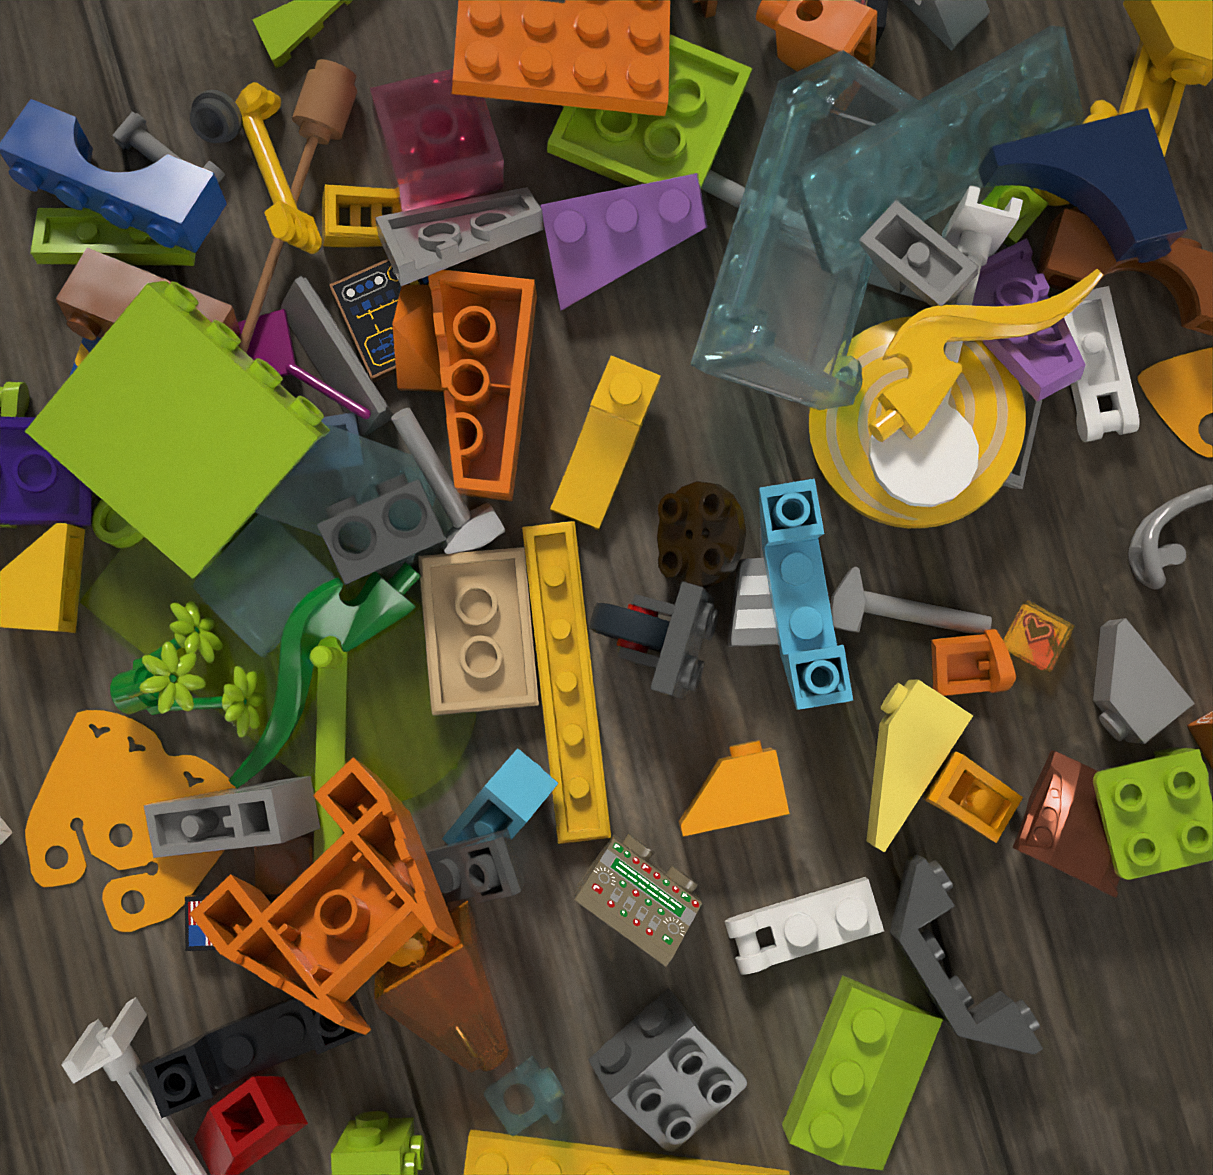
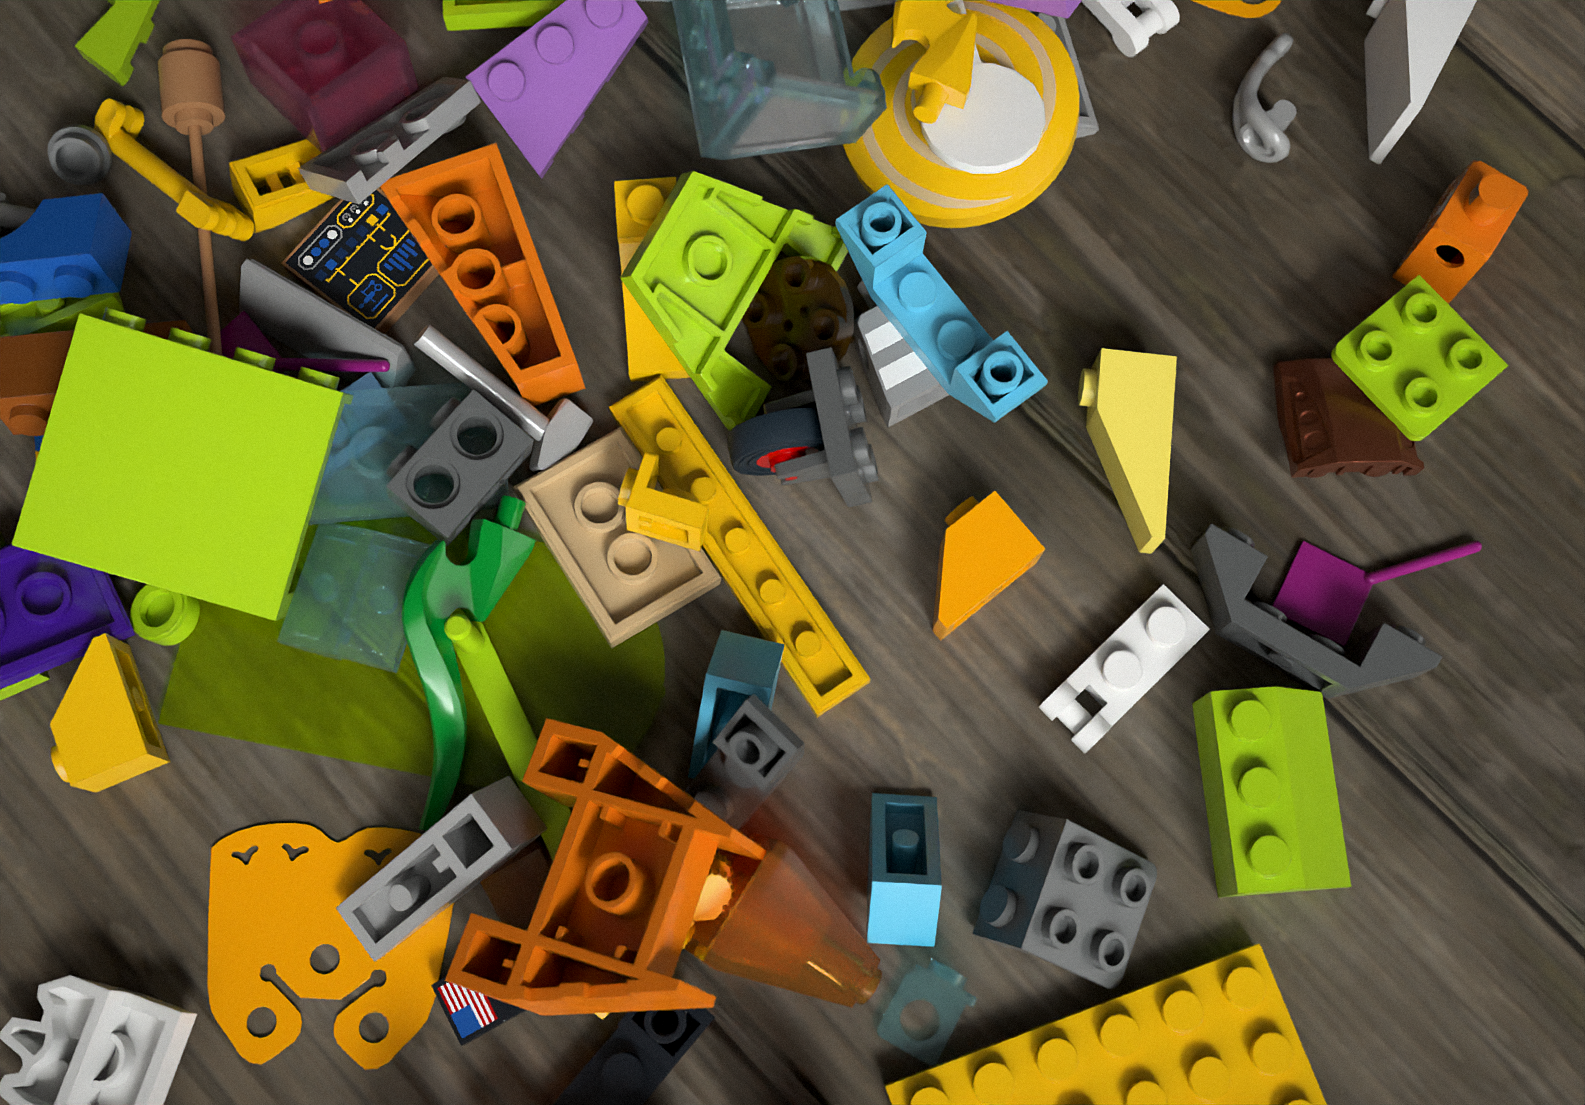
camera: 30 degrees left, 10 degrees down
lime plant [110,601,265,737] -> none
orange slope [392,284,443,392] -> none
dark tan slope [574,834,702,967] -> none
light grey piece [830,567,992,635] -> none
light orange slope [923,752,1023,843] -> none
orange tile [931,629,1016,696] -> none
clear yellow tile [1003,600,1075,672] -> none
light grey slope [1093,618,1195,744] -> none
none -> yellow bracket [618,451,709,552]
none -> lime wing [620,171,848,431]
none -> medium azure slope [867,793,942,947]
none -> magenta piece [1272,540,1482,648]

